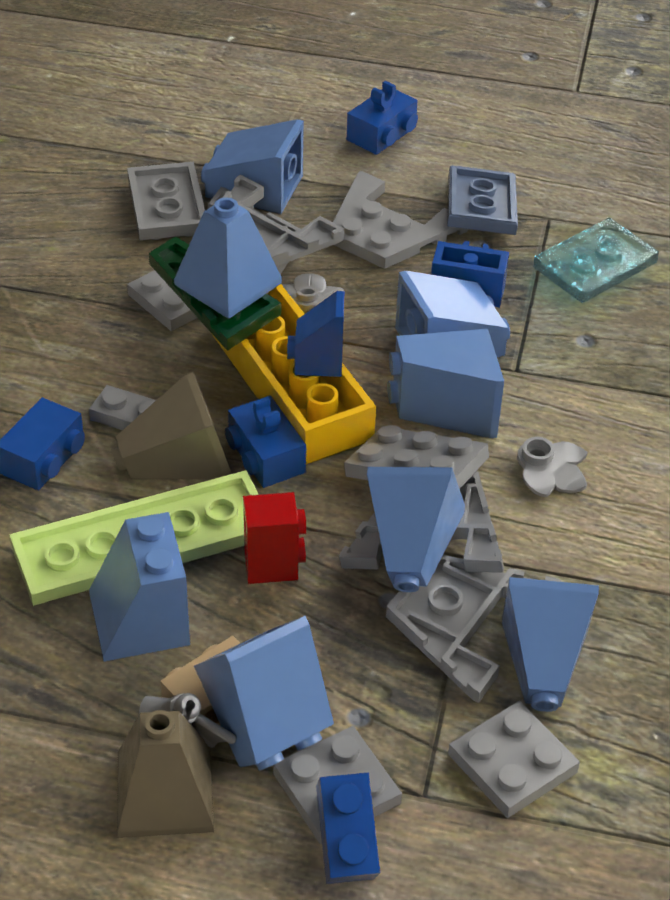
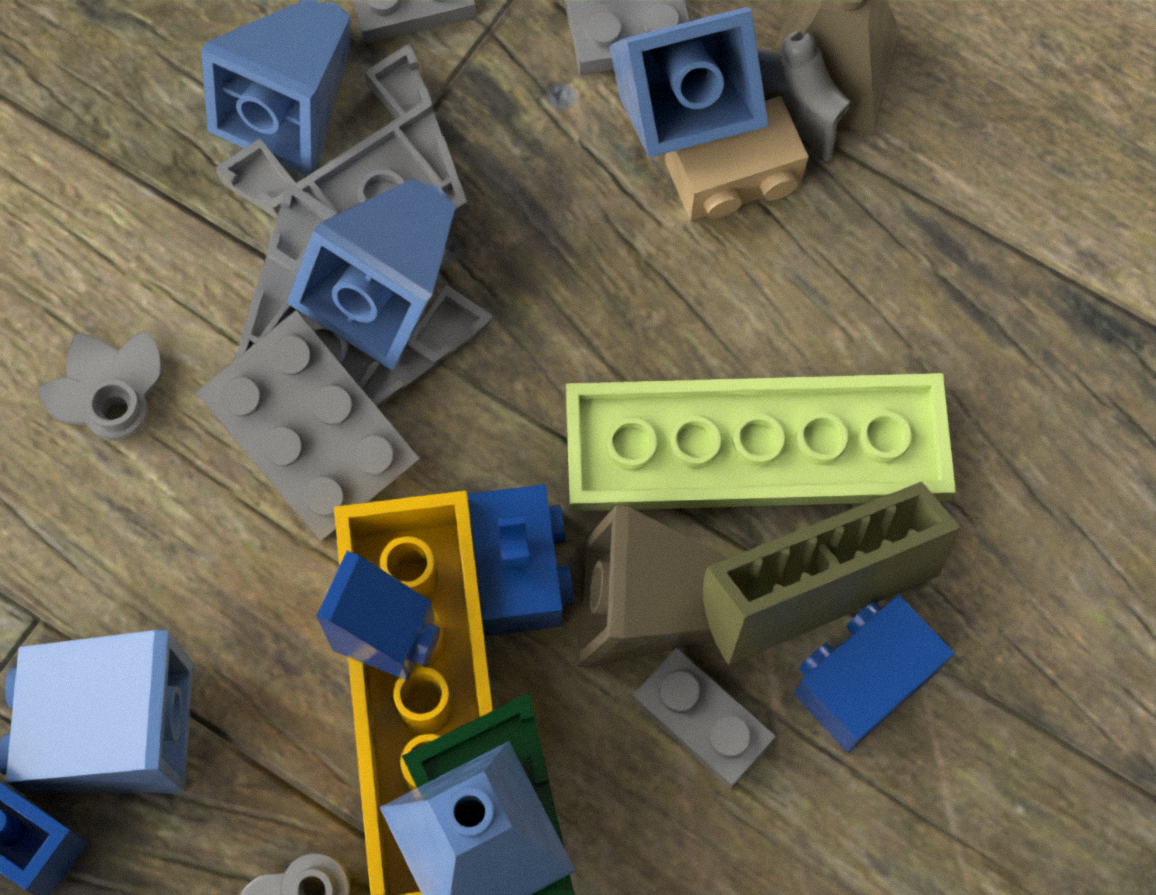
camera: 160 degrees left, 25 degrees up
medium blue slope [89,512,190,661] -> none
red brick [243,492,306,584] -> none
medium blue slope [387,329,504,438] -> none
none -> olive brick [703,481,961,665]

